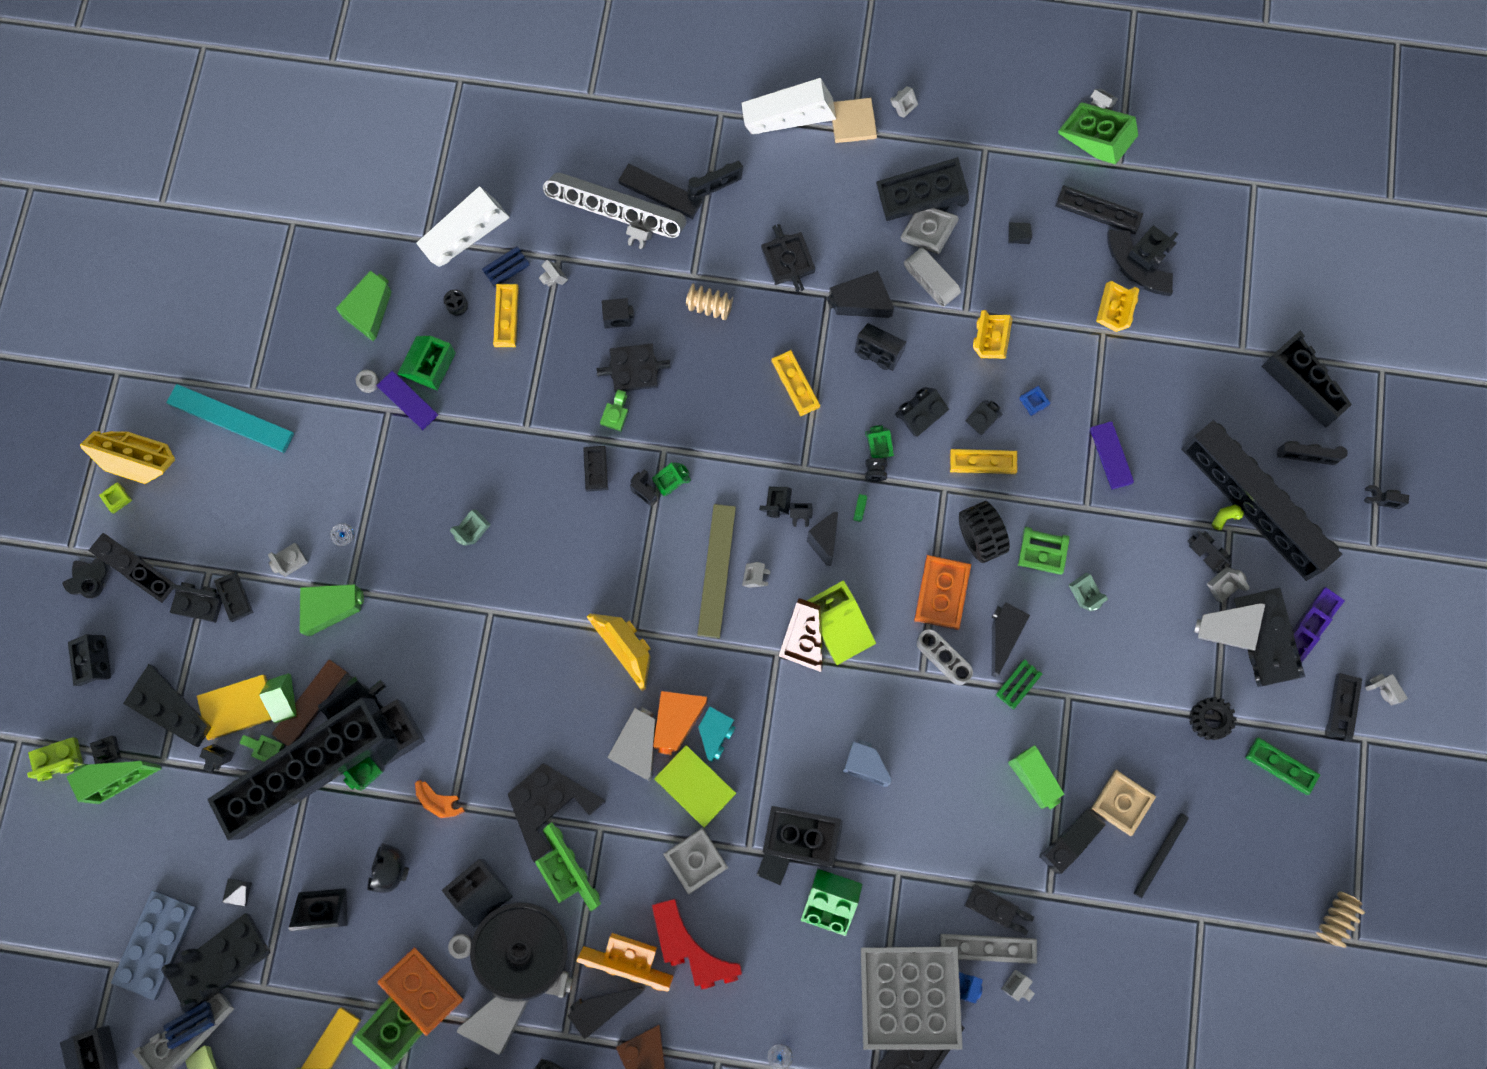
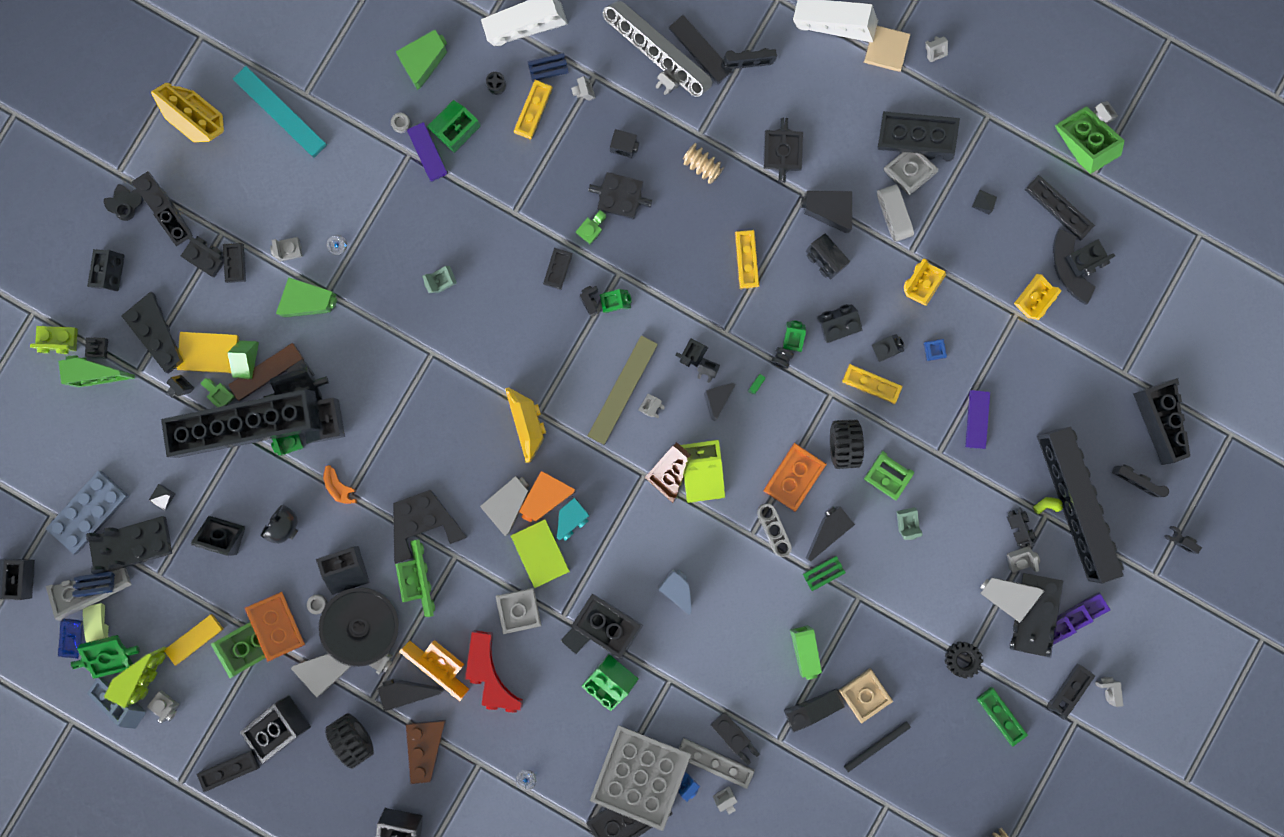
camera: 15 degrees right, 10 degrees up
lime tile [99,482,132,514] -> none

